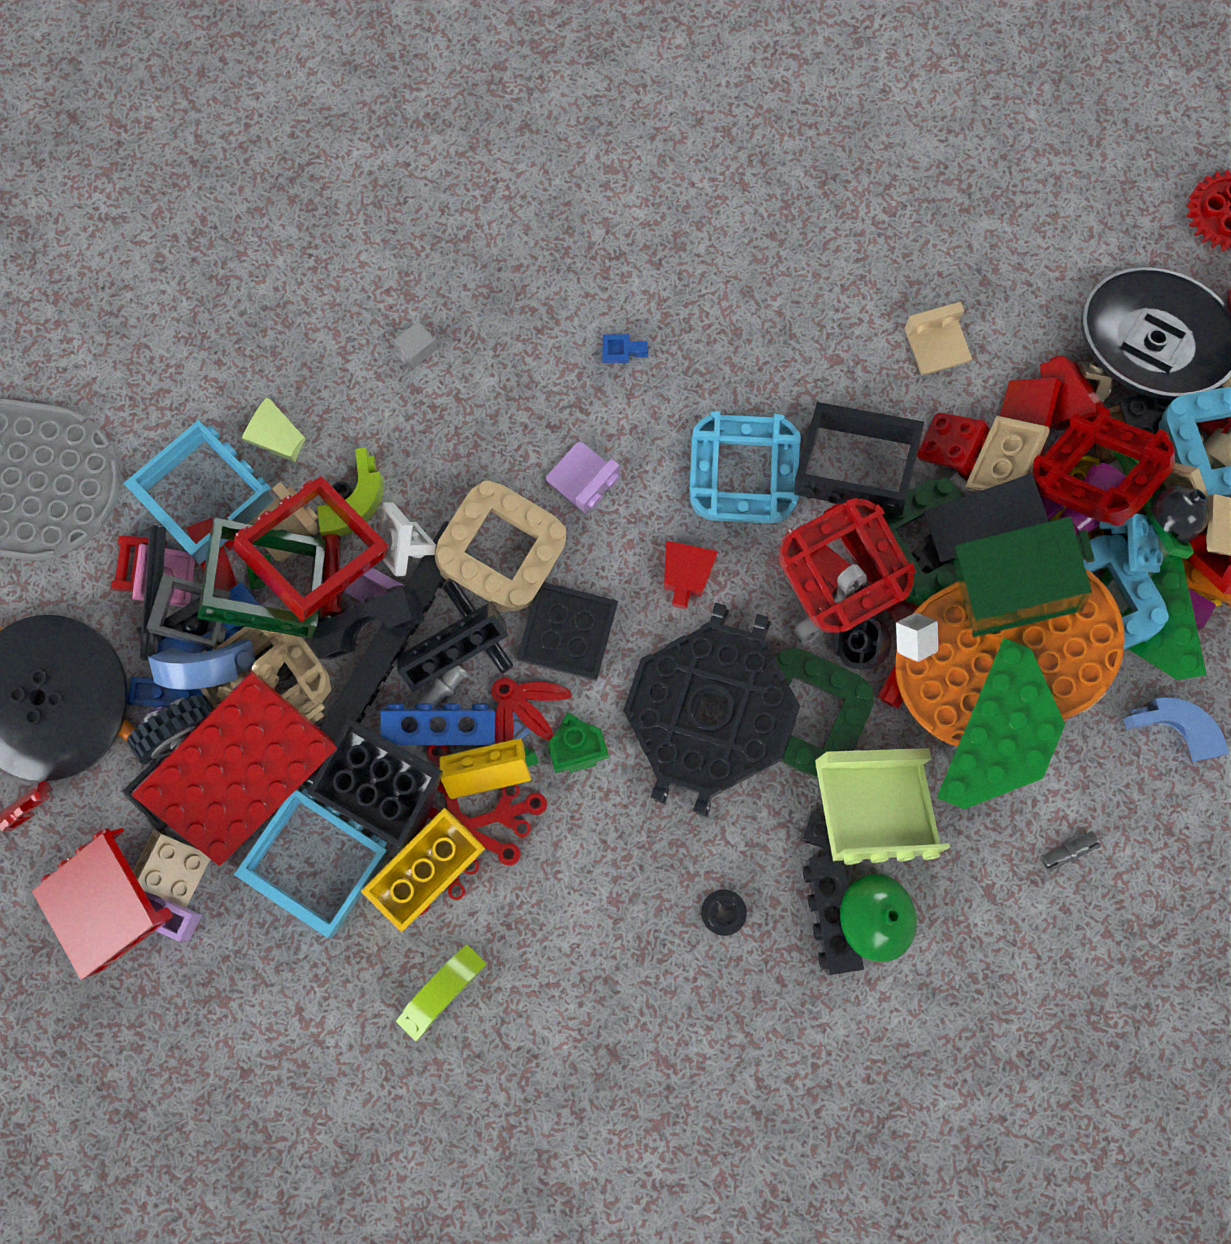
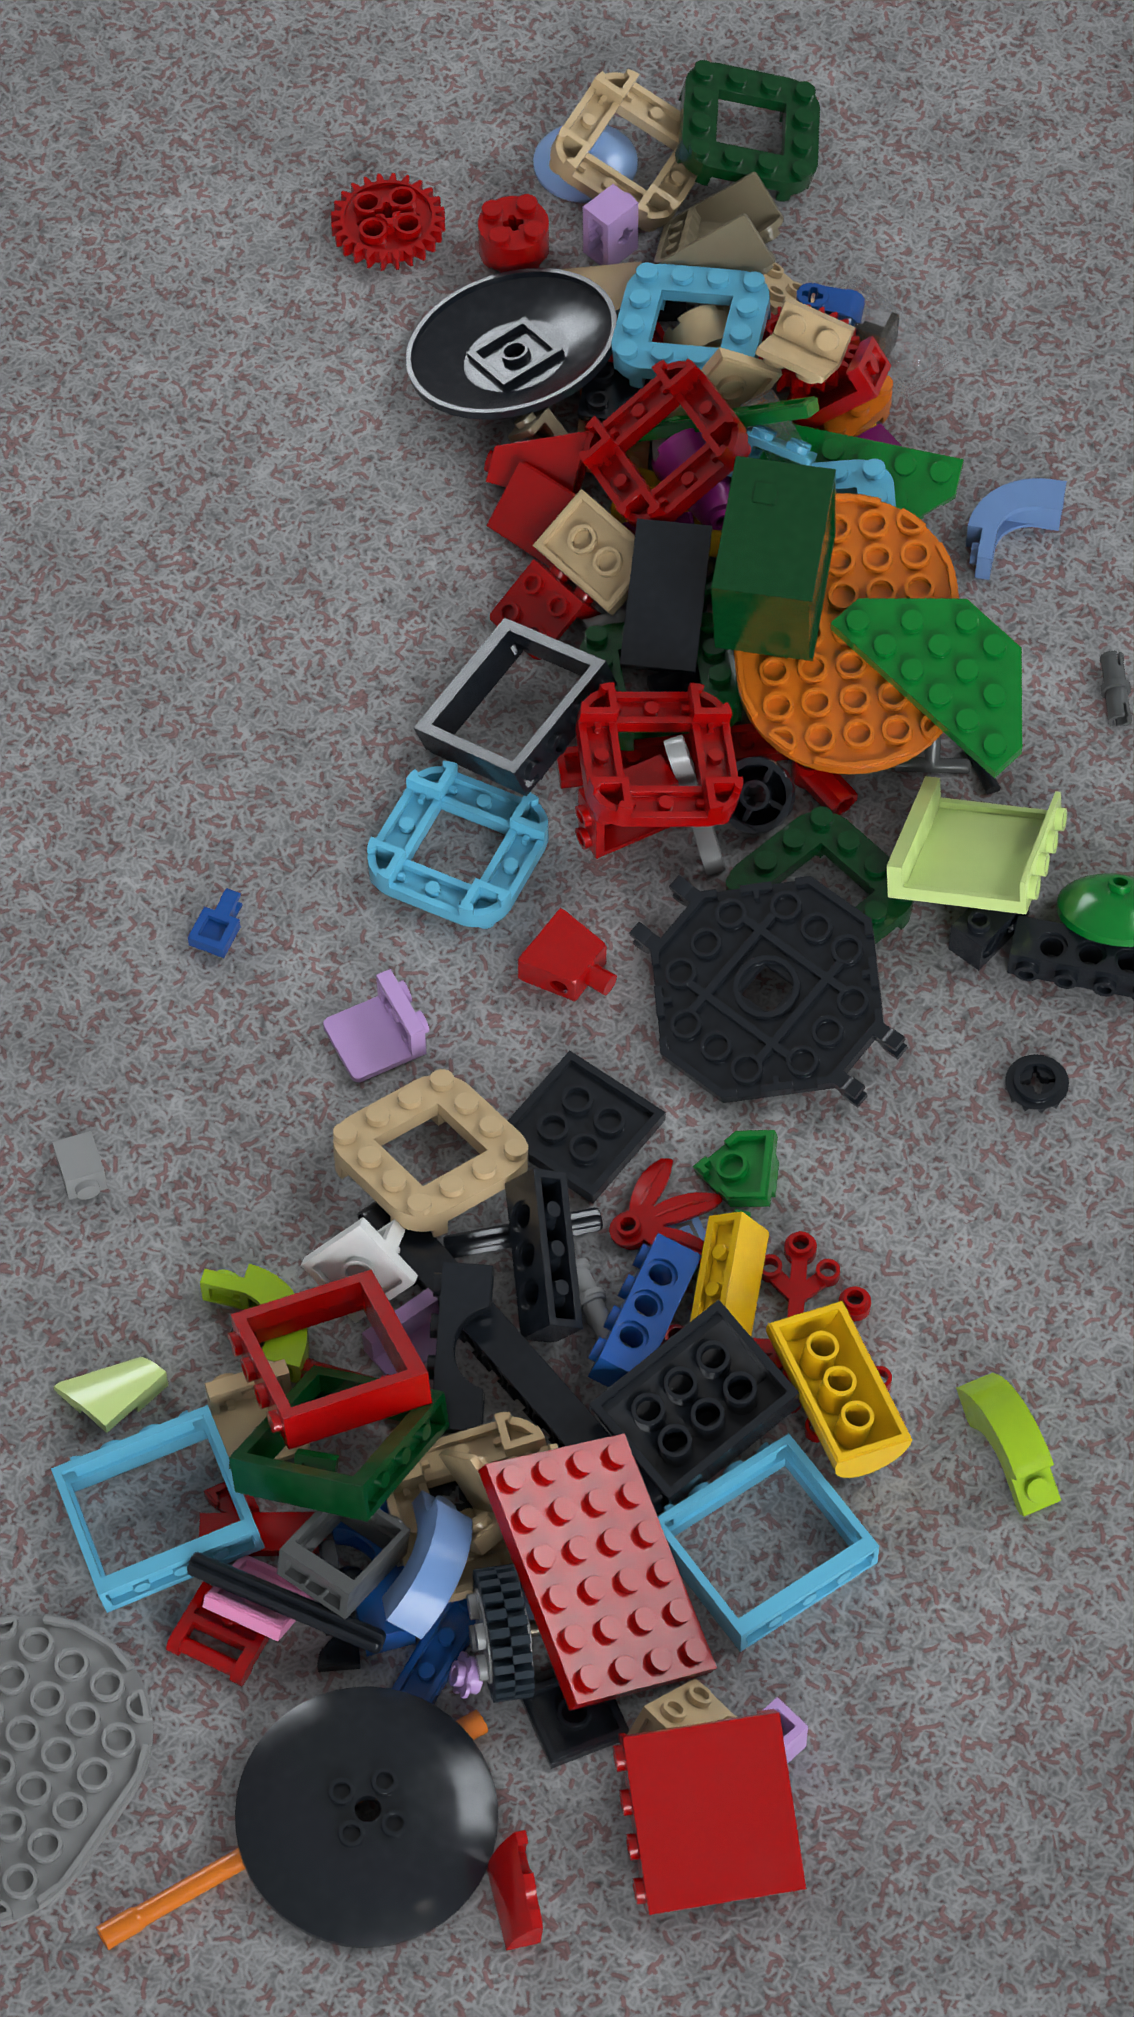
camera: 70 degrees left, 20 degrees down
white panel [896,613,938,662] -> none
tan bracket [904,302,972,376] -> none
black cylinder [1150,485,1209,543] -> none

